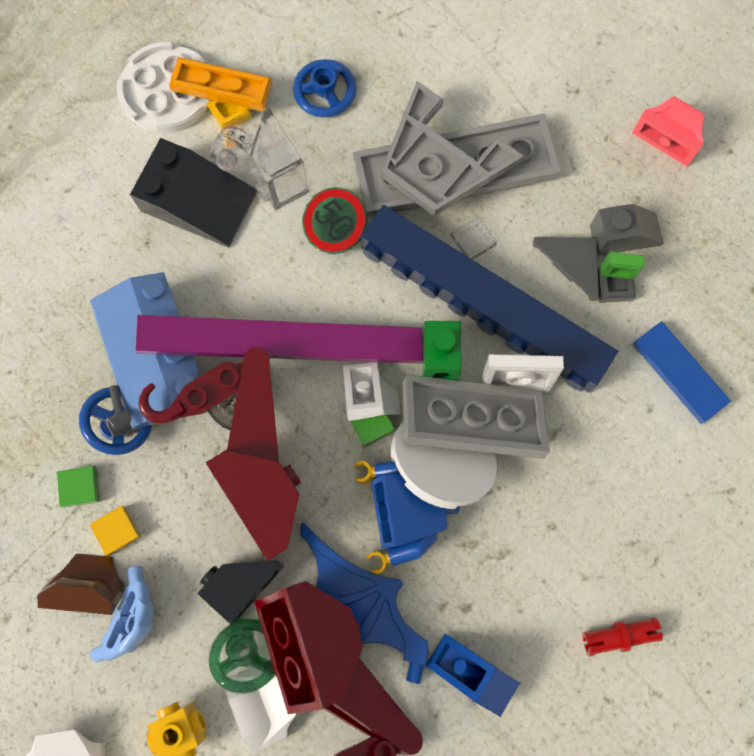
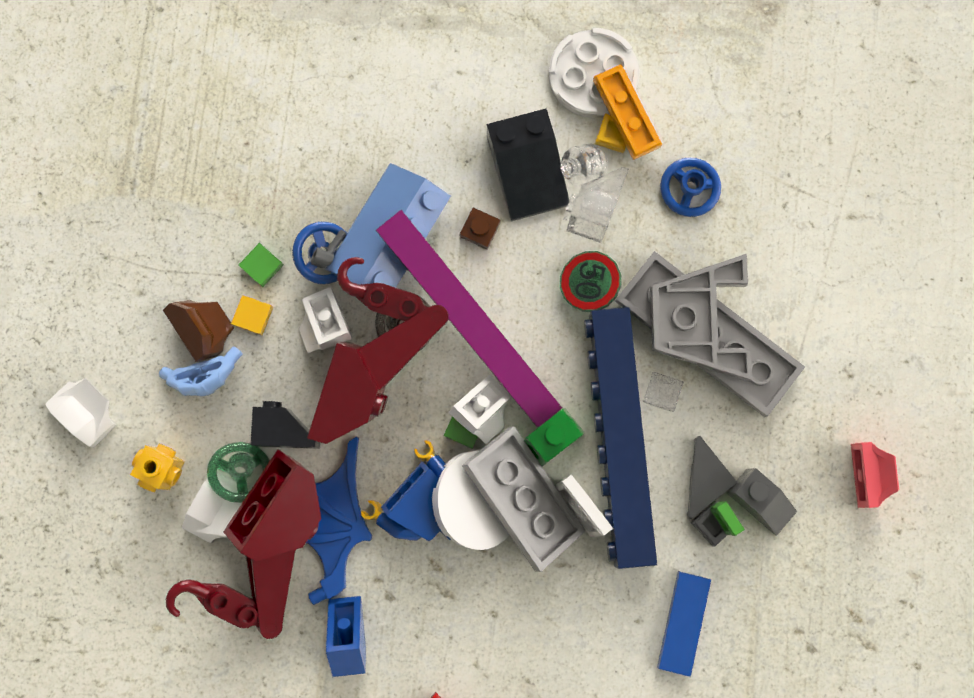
camera: 50 degrees right, 5 degrees up
none -> white slope [299,287,352,353]
none -> reddish brown plate [460,207,501,250]

